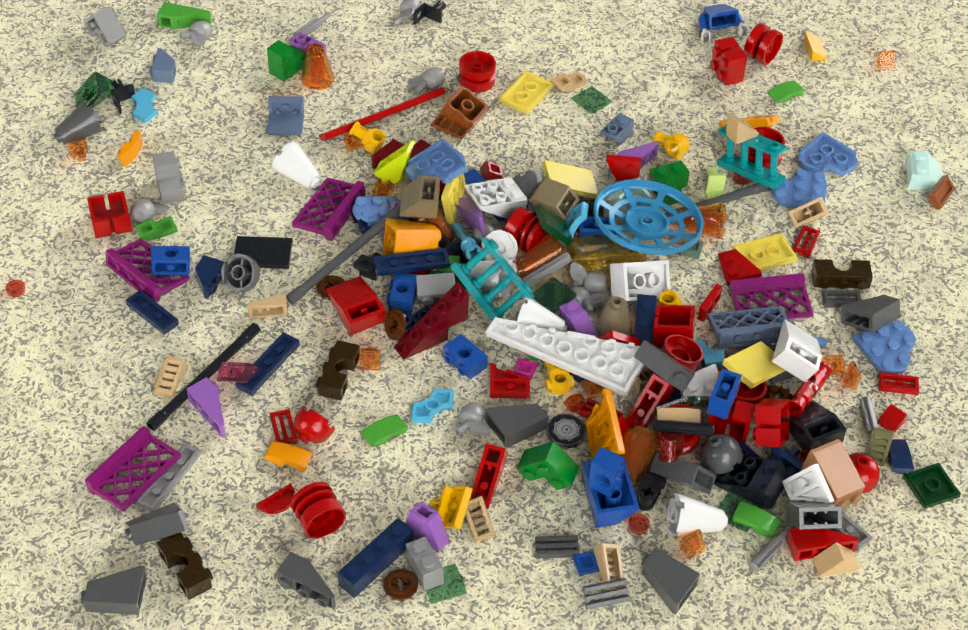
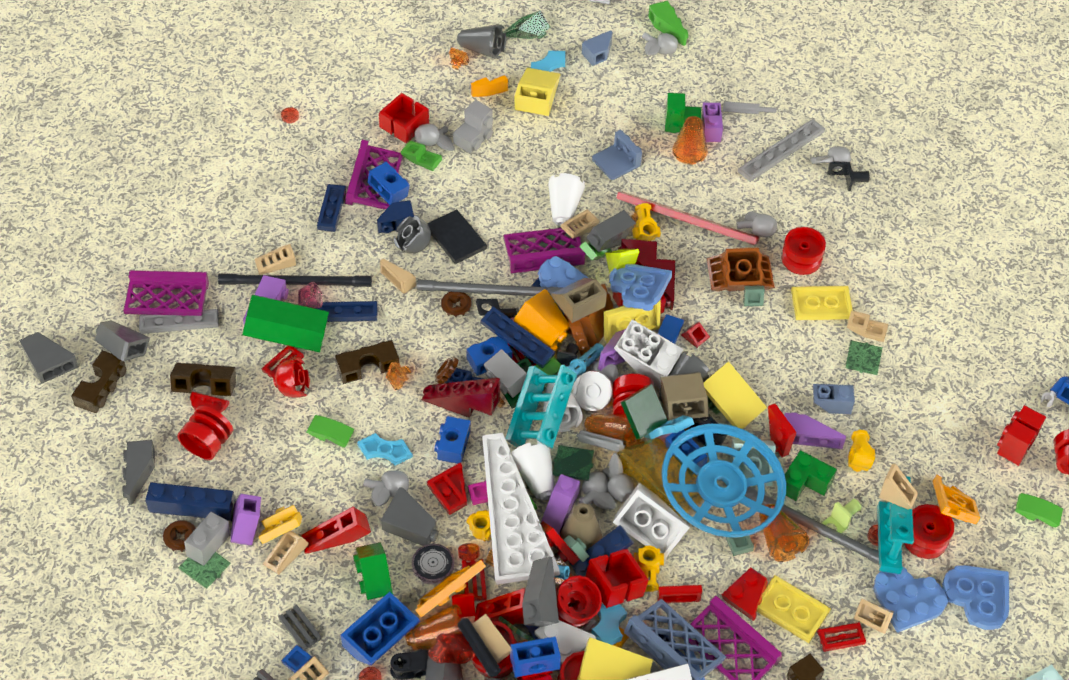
camera: 55 degrees right, 5 degrees up
black bracket [111,79,135,114] -> none
light orange slope [264,442,313,472] -> none
red slope [326,276,386,336] -> none
clear orange tile [373,178,395,196] -> none
blue brick [588,447,625,497] -> none
none -> dark brown arch [170,362,236,396]
none -> green slope [242,294,329,353]
none -> light yellow slope [514,68,561,116]
none -> tan slope [560,209,600,239]
none -> sand green plate [564,535,589,562]
none -> bright green slope [580,241,612,260]
none -> dark grey slope [587,210,636,252]
none -> light grey tile [738,119,825,182]
none -> sand green plate [743,286,765,306]

